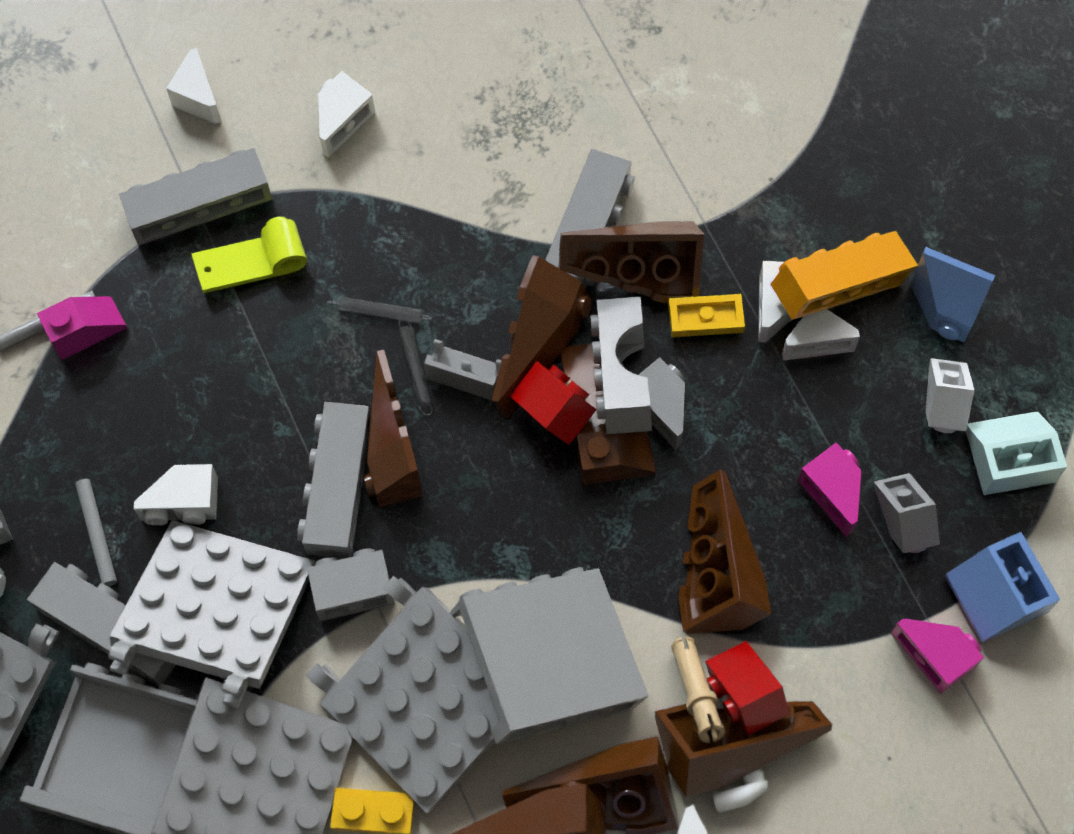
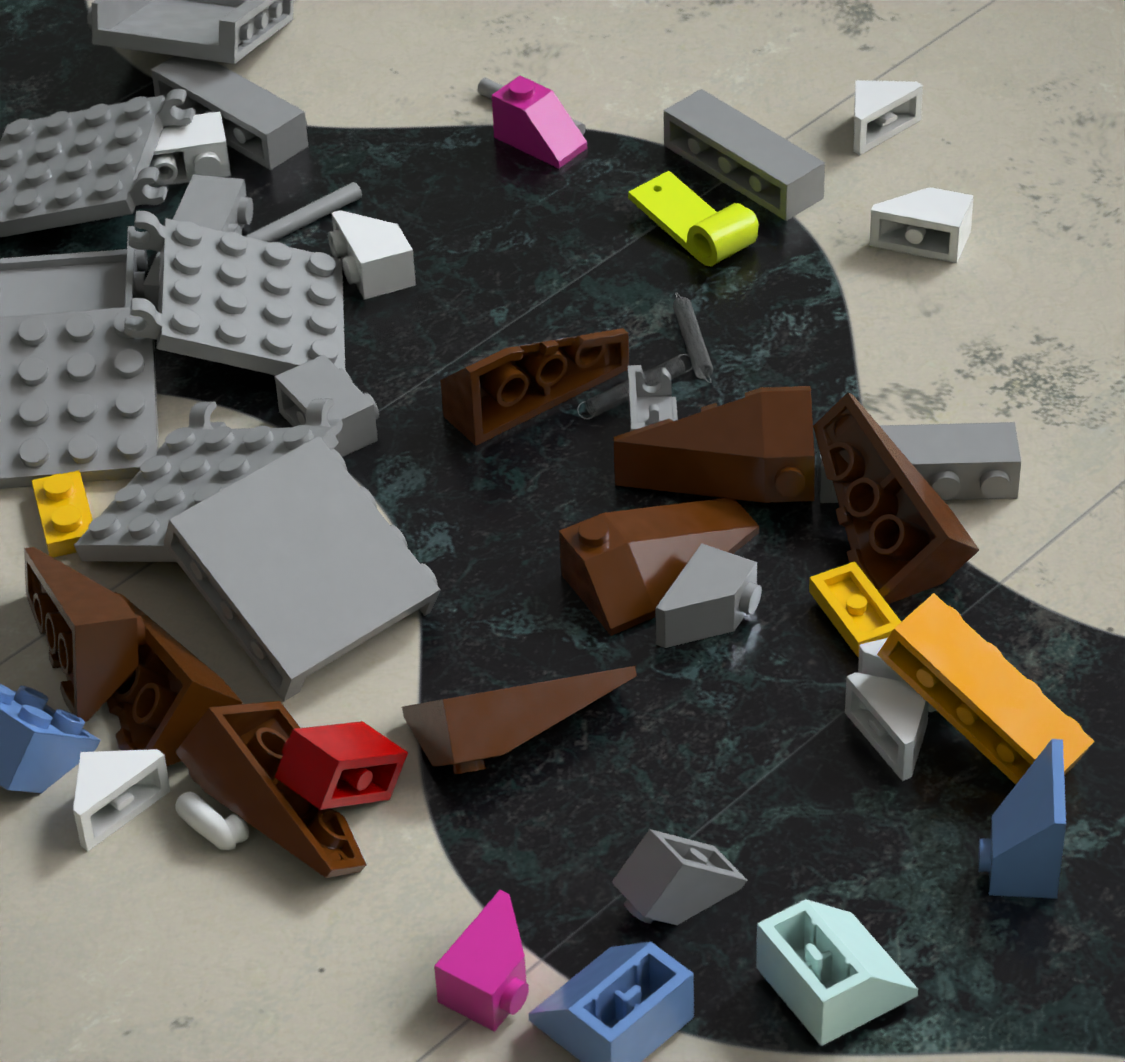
camera: 70 degrees right, 25 degrees down
light grey brick [297,402,371,558] -> none
red brick [510,361,597,445] -> none
arch [591,297,652,434] -> none
tan pin [671,636,725,743] -> none
dark pink slope [798,442,861,537] -> none
white slope [926,358,974,433] -> none

